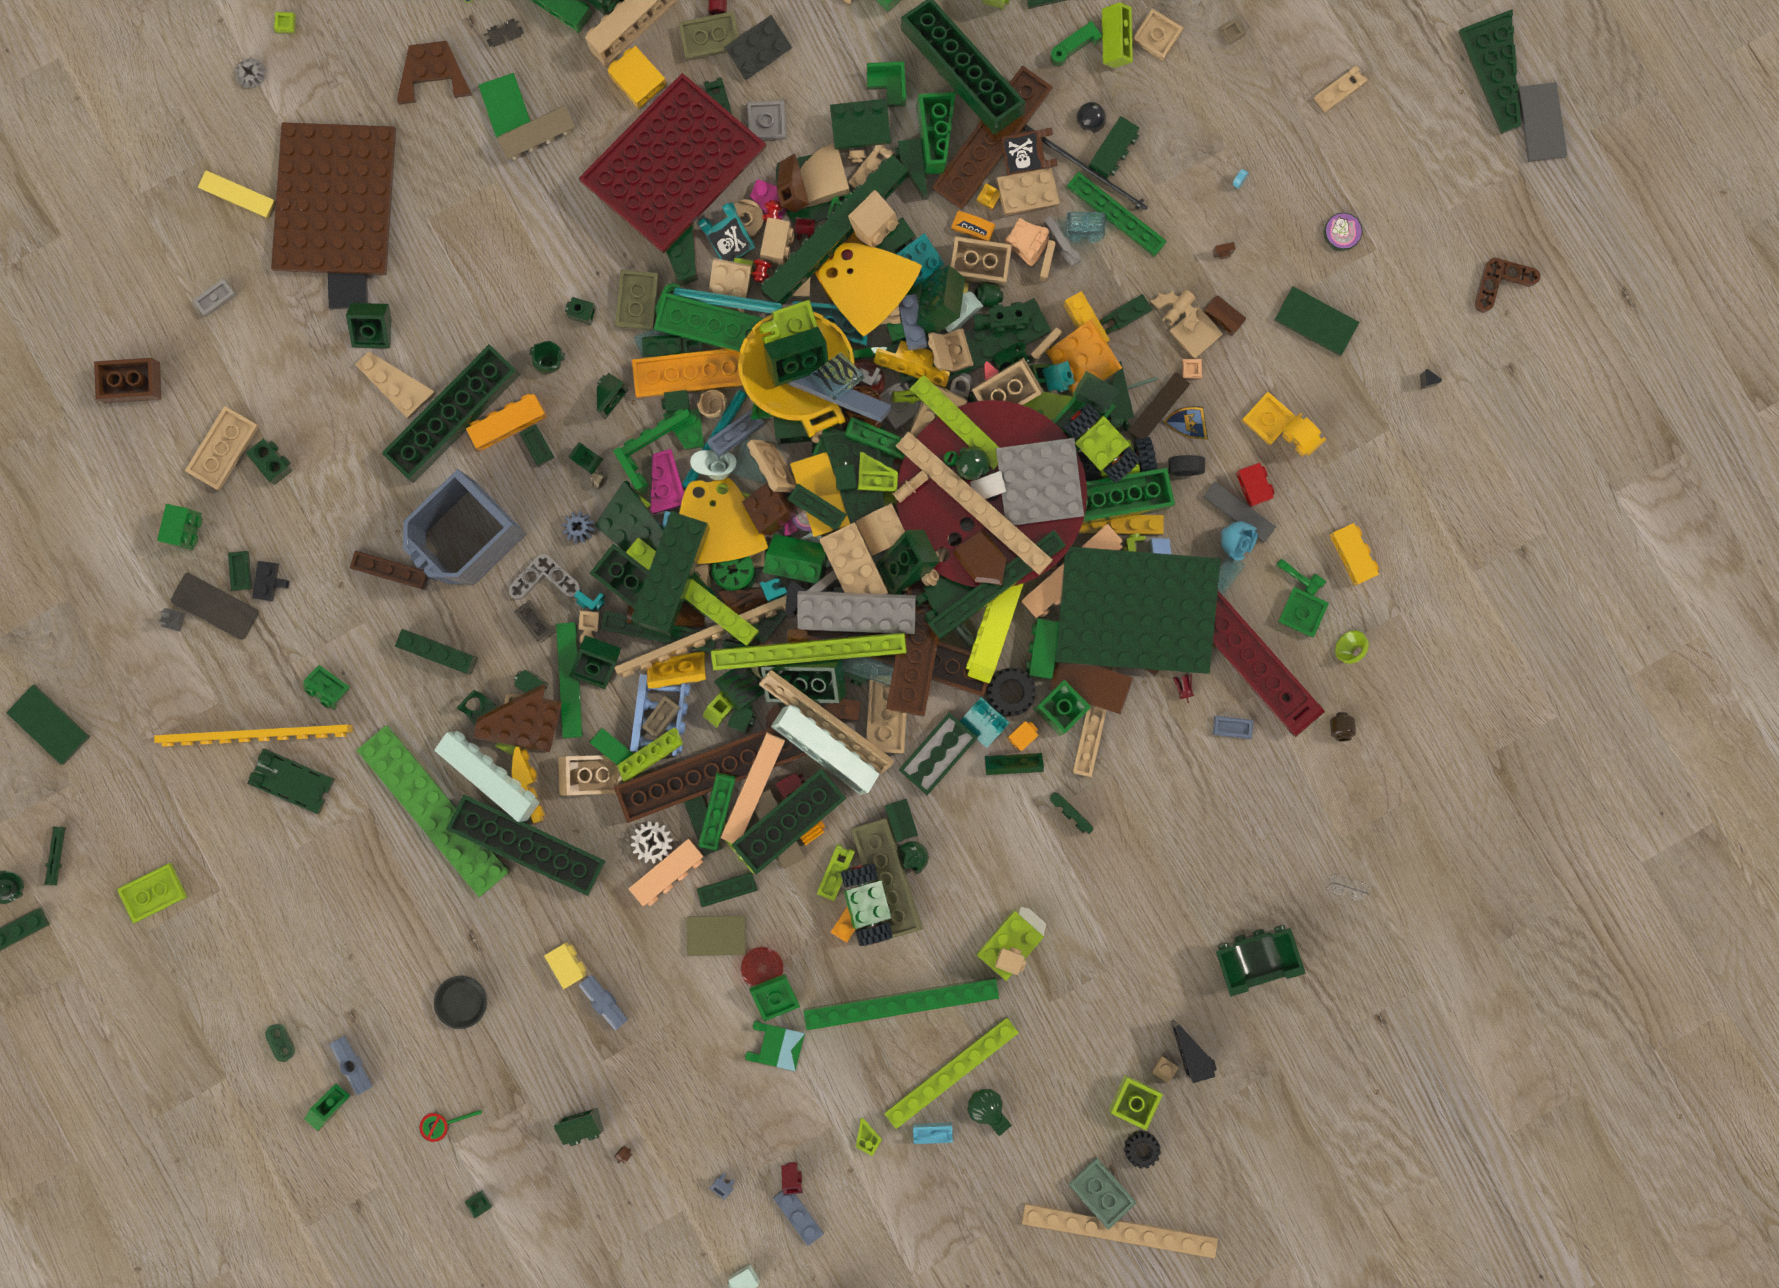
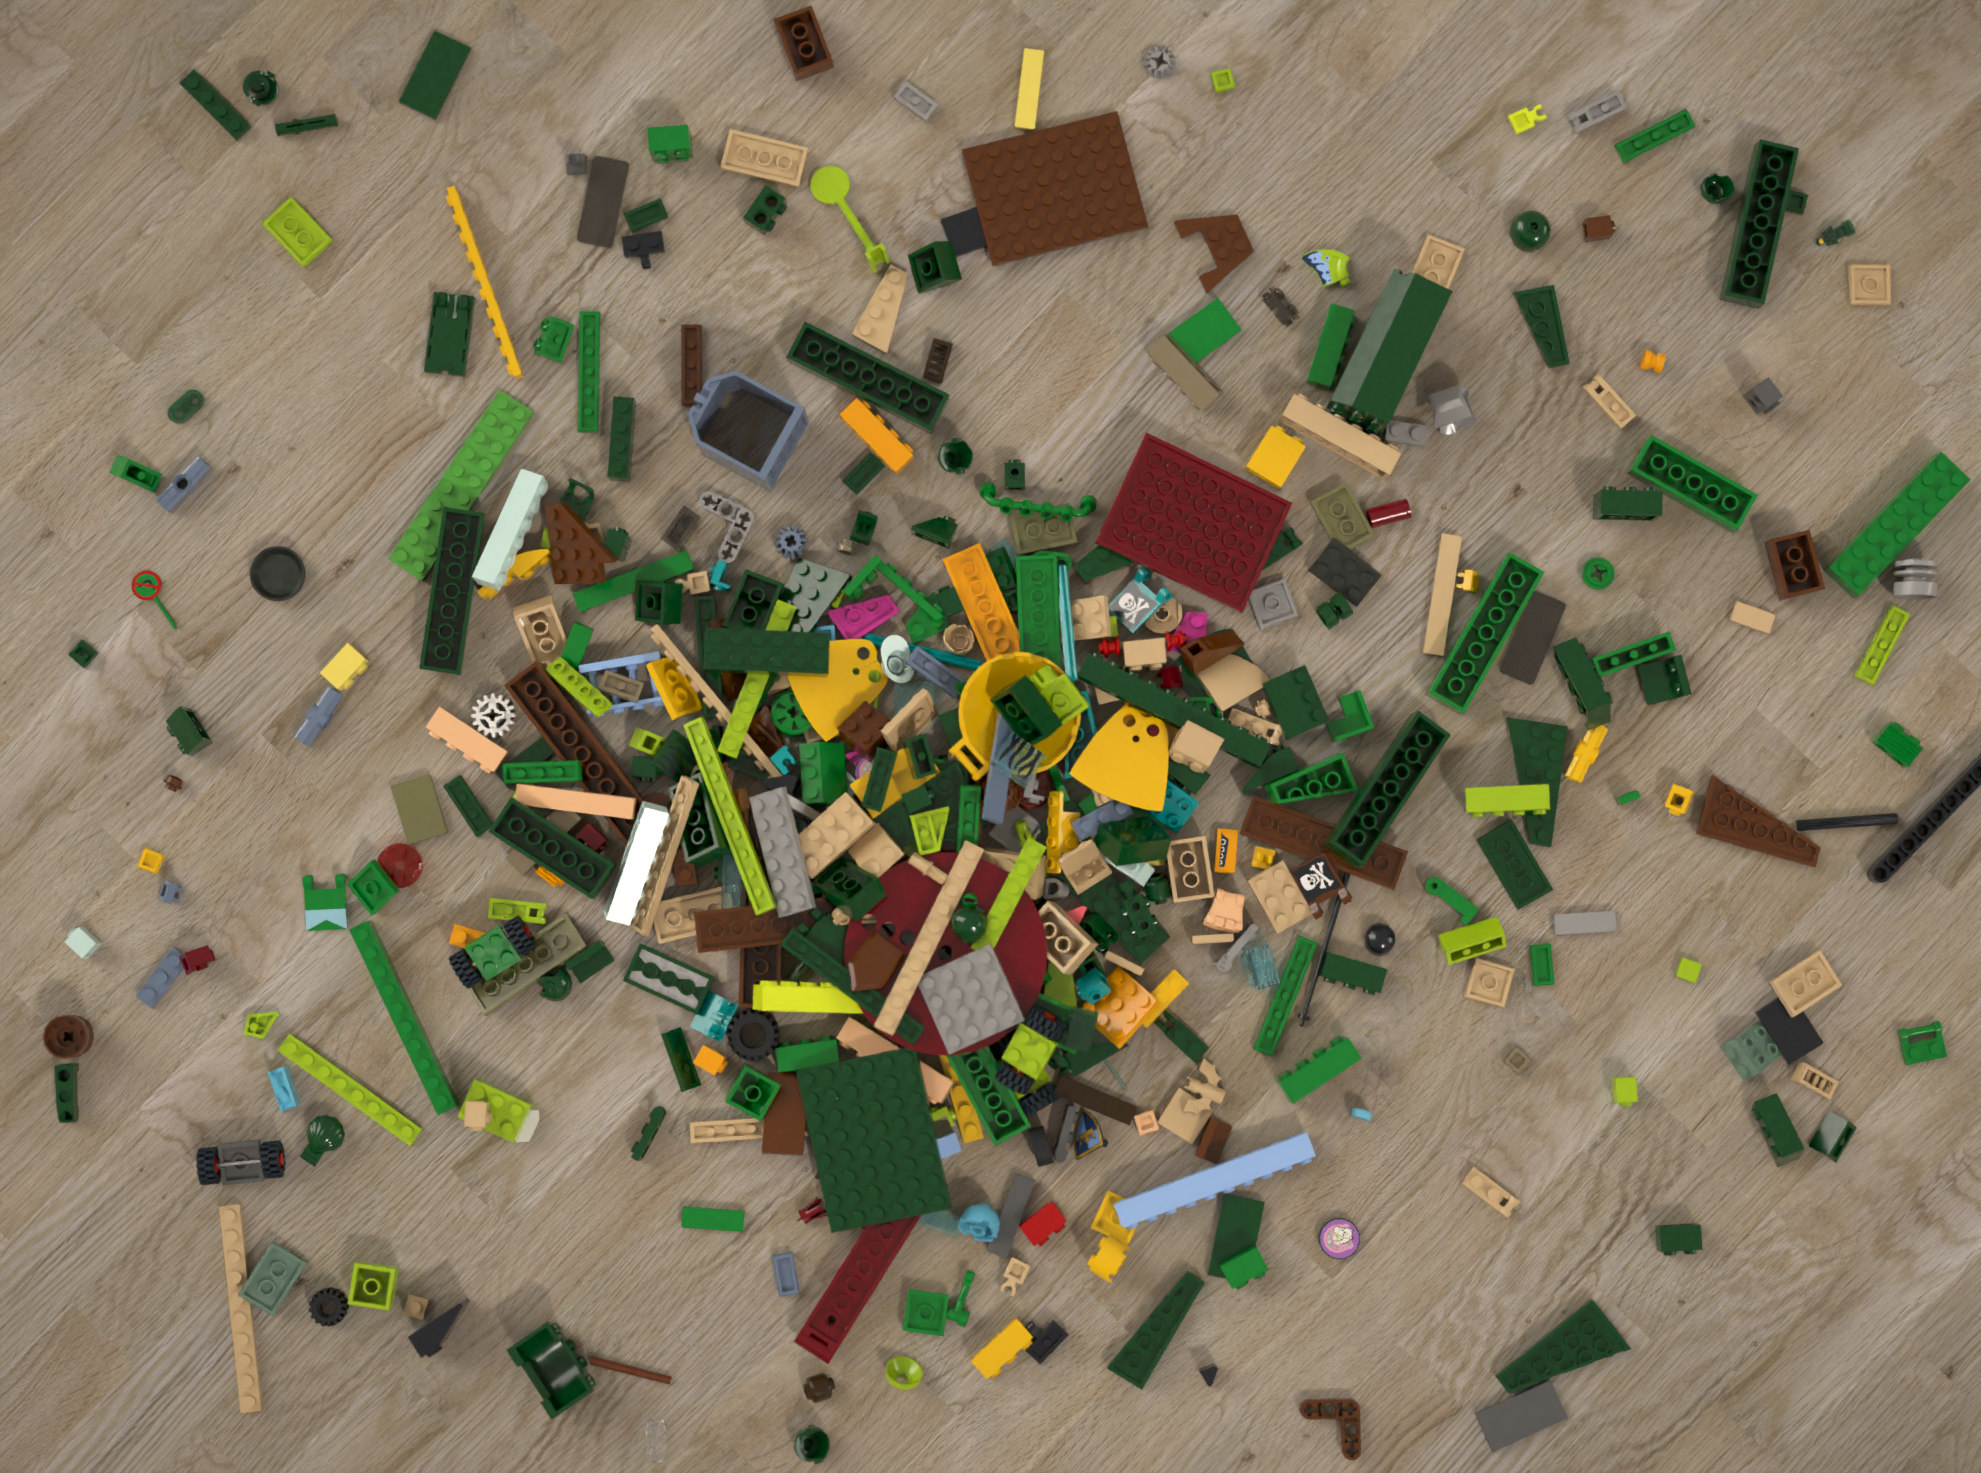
camera: 70 degrees right, 0 degrees up
white sticker [970,471,1006,499] -> none
reddish brown plate [1212,242,1236,259] -> none
none -> yellow tile [137,848,165,874]
none -> plate [196,1139,286,1185]
none -> green tile [578,311,601,433]
none -> copper bar [590,1357,672,1385]
none -> green tile [681,1206,745,1232]
none -> dark green cap [793,1425,830,1464]
none -> lime piece [810,166,891,274]
none -> dark green brick [902,734,937,780]
none -> dark brown slope [923,338,953,383]
none -> green bar [979,482,1097,522]
none -> tan plate [1000,1257,1031,1296]
none -> black plate [1025,1319,1069,1365]
none -> dark grey hinge [1053,1104,1078,1163]
none -> dark green wing [1107,1271,1205,1389]
none -> light blue brick [1113,1132,1316,1230]
none -> green brick [1219,1245,1268,1290]
none -> green brick [1276,1036,1362,1104]
none -> dark green wheel [1315,592,1353,630]

